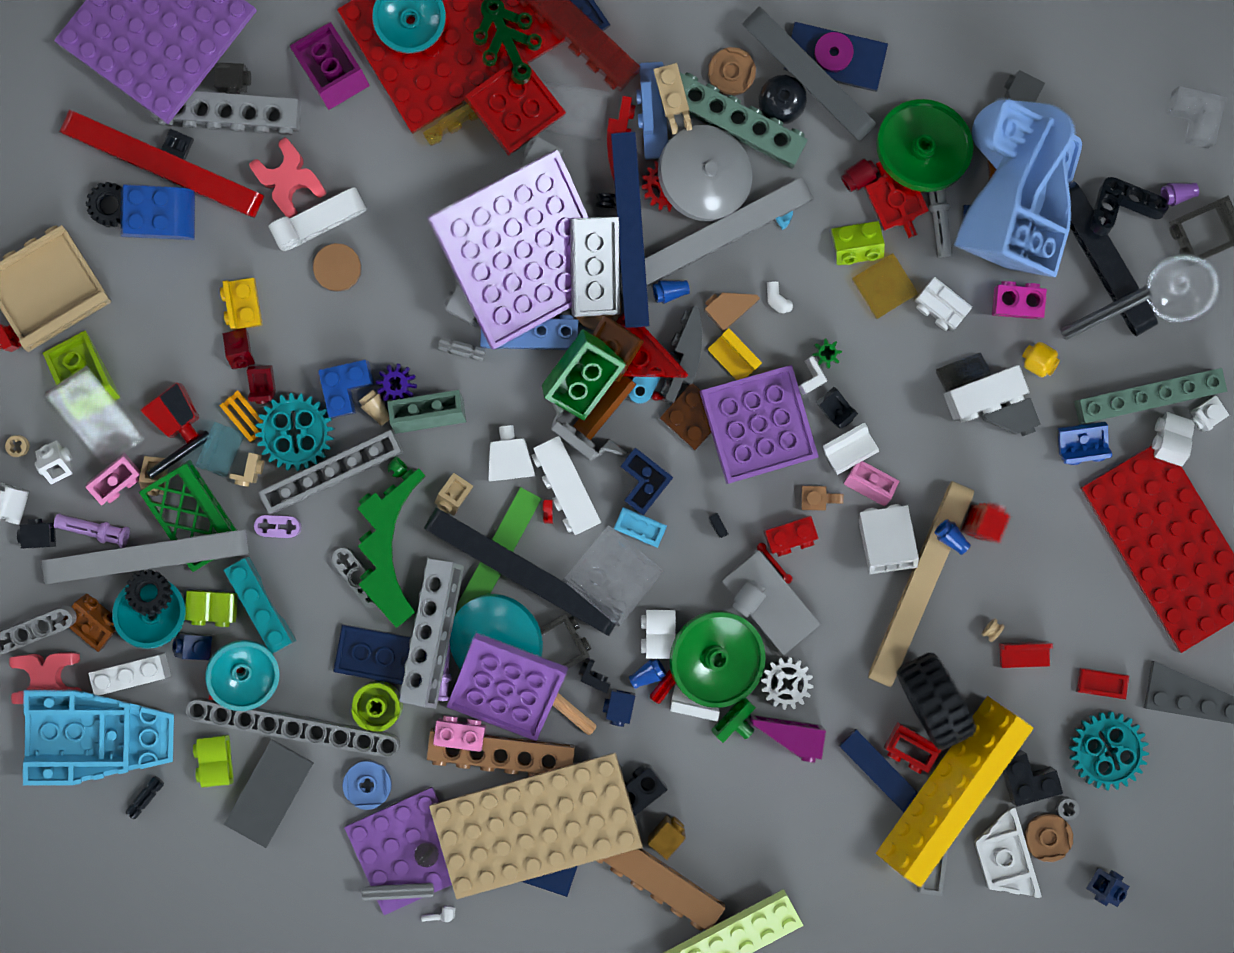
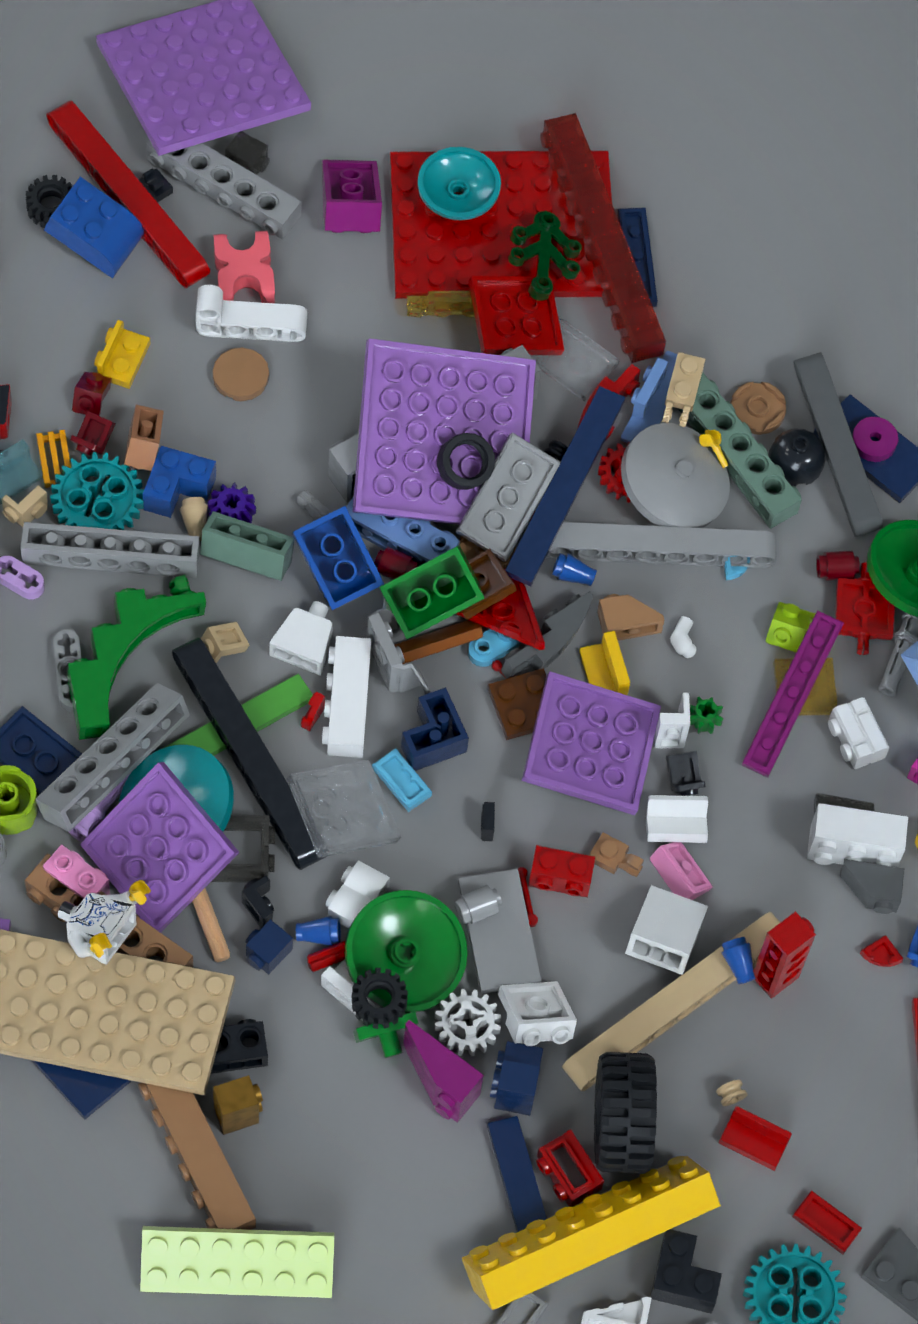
camera: 25 degrees right, 25 degrees down
none -> white torso [58,880,151,965]
none -> nougat brick [124,404,164,471]
none -> blue brick [292,506,384,610]
none -> black tyre [352,968,408,1029]
none -> dark red brick [374,547,419,580]
none -> black tyre [437,433,495,490]
none -> dark blue brick [490,1041,543,1116]
none -> white plate [498,981,577,1046]
none -> yellow hand [699,430,729,468]
none -> magenta tile [742,610,844,778]
none -> red tile [860,935,903,967]

